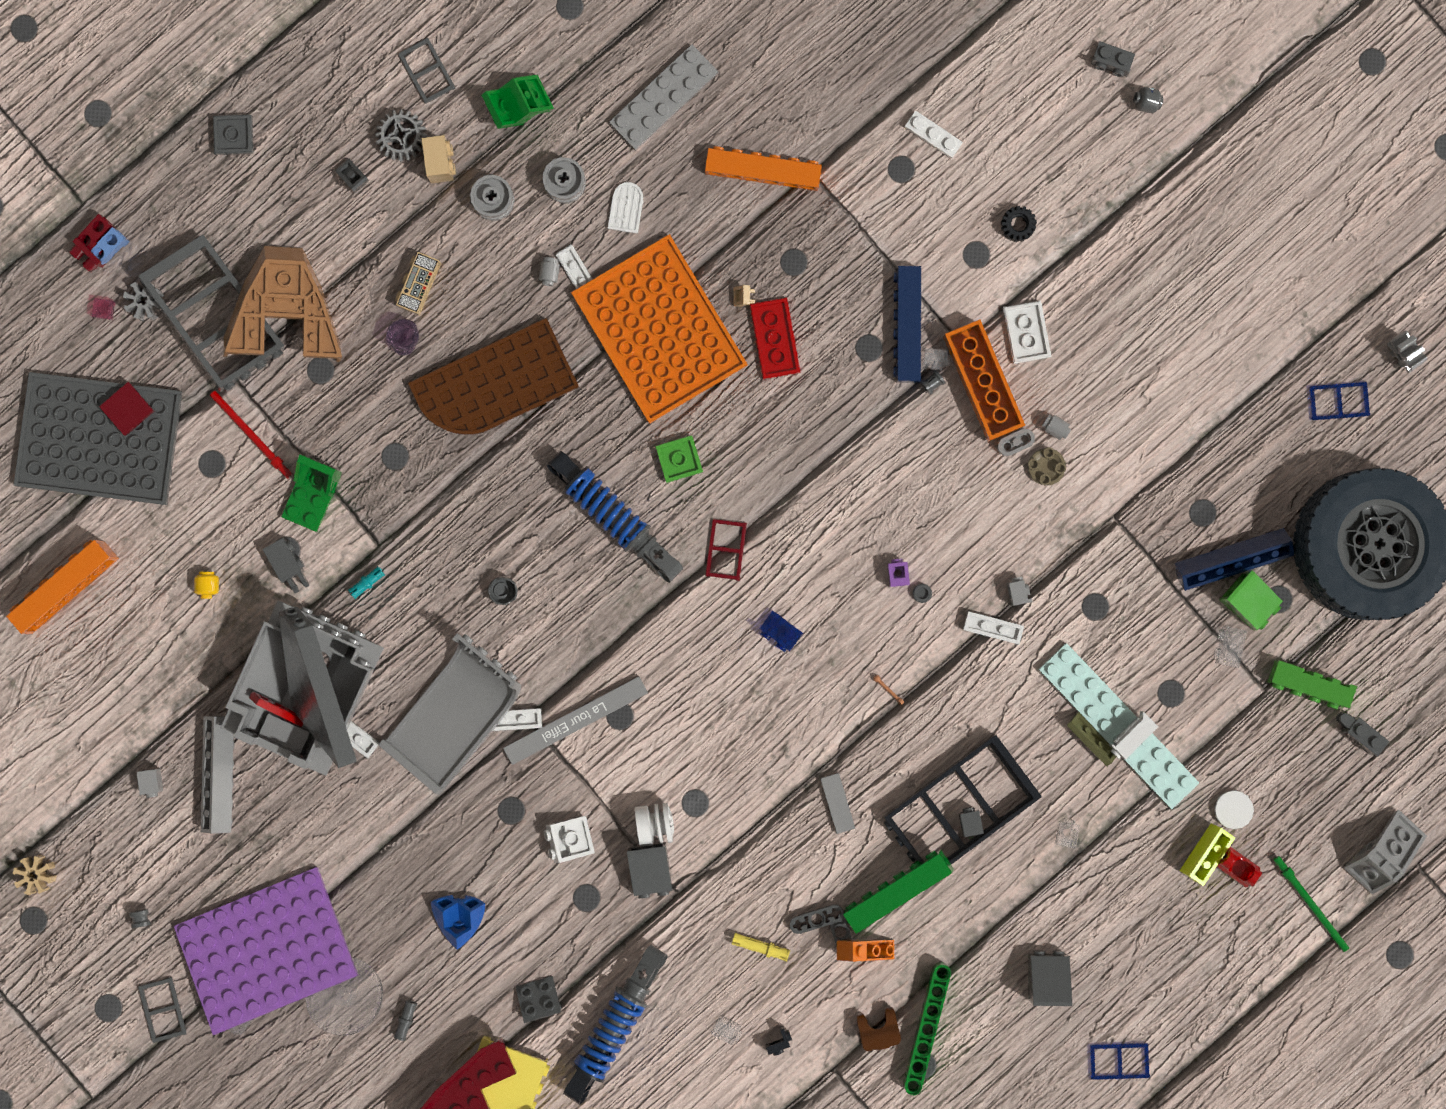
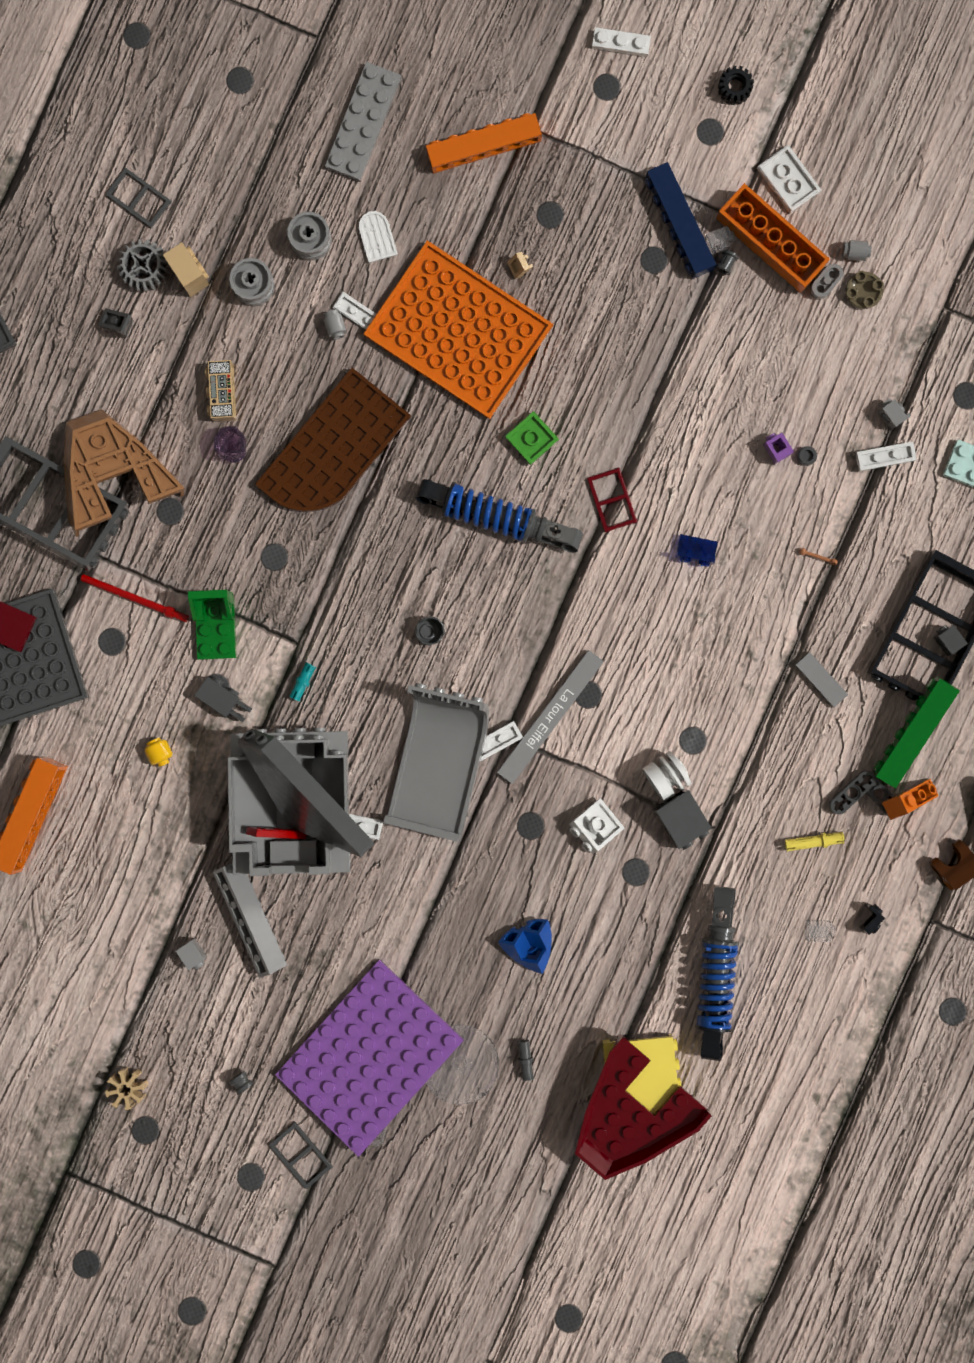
camera: 25 degrees left, 0 degrees up
green bracket [481,74,554,129] -> none
dark grey hinge [516,976,562,1023] -> none
red tile [750,298,801,380] -> none

